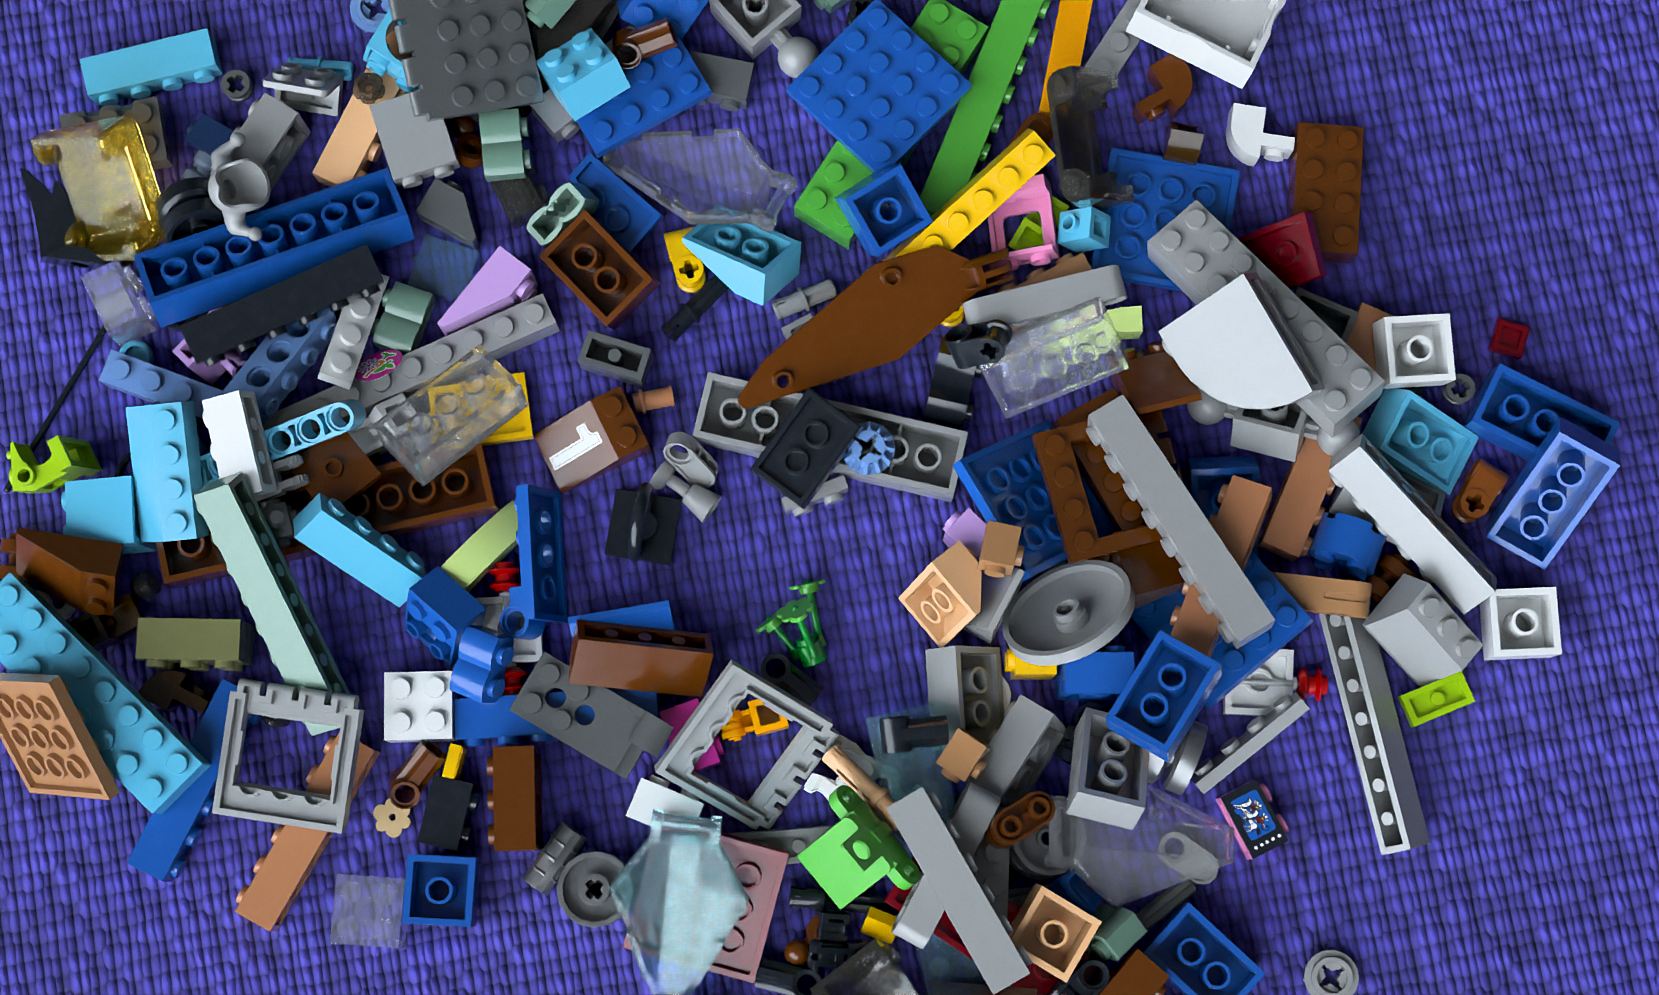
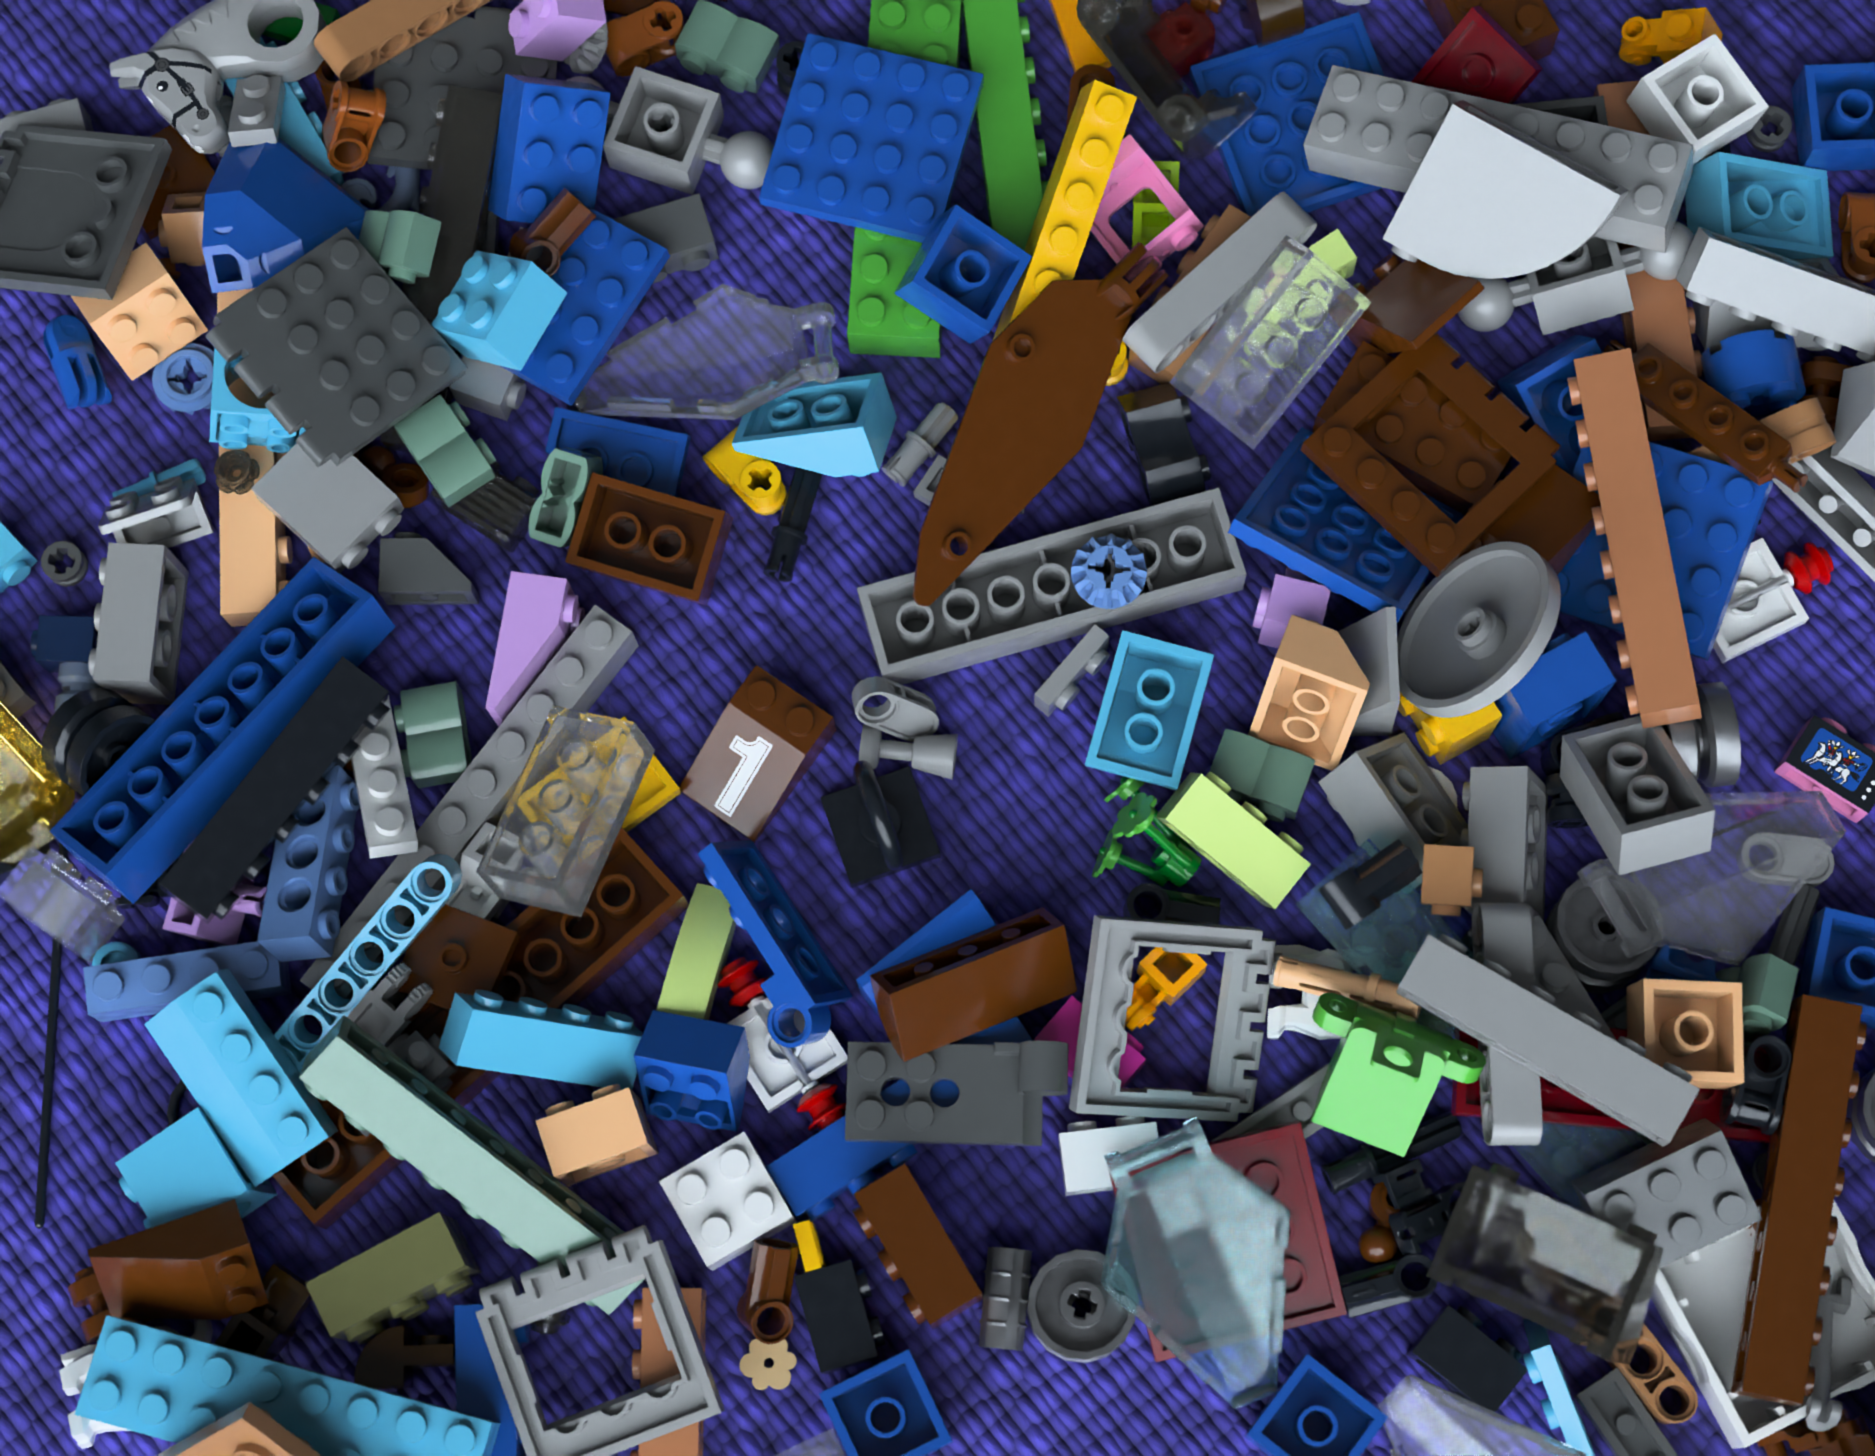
camera: 20 degrees left, 5 degrees down
lime tile [6,435,102,494] -> none
clear smoke plate [130,570,161,602] -> none
white brick [202,390,277,497] -> none
light grey piece [208,133,270,241] -> none
sticker [354,350,403,381] -> none
clear light blue piece [408,234,480,300] -> none
blue brick [450,625,514,703] -> none
dark grey brick [578,330,654,388] -> none
nougat pin [632,385,675,415] -> none
black tile [750,388,864,509] -> none
yellow tile [860,907,897,945] -> none
black piece [944,319,1013,369] -> none
medium nougat brick [977,520,1025,578] -> none
reddish brown brick [984,791,1055,849] -> none
medium azure brick [1057,206,1111,253] -> none
light grey brick [1086,395,1275,649] -> none
blue brick [1105,630,1222,763] -> none
light grey plate [1191,692,1310,794] -> none
dark red tile [1487,318,1530,360] -> none
none -> light nougat brick [536,1084,659,1186]
none -> medium azure slope [1085,630,1214,791]
none -> clear red brick [1144,2,1216,85]
none -> yellowish green brick [1155,771,1311,909]
none -> sand green brick [1210,729,1315,823]
none -> reddish brown plate [1603,339,1808,493]
none -> light orange brick [1619,7,1723,66]

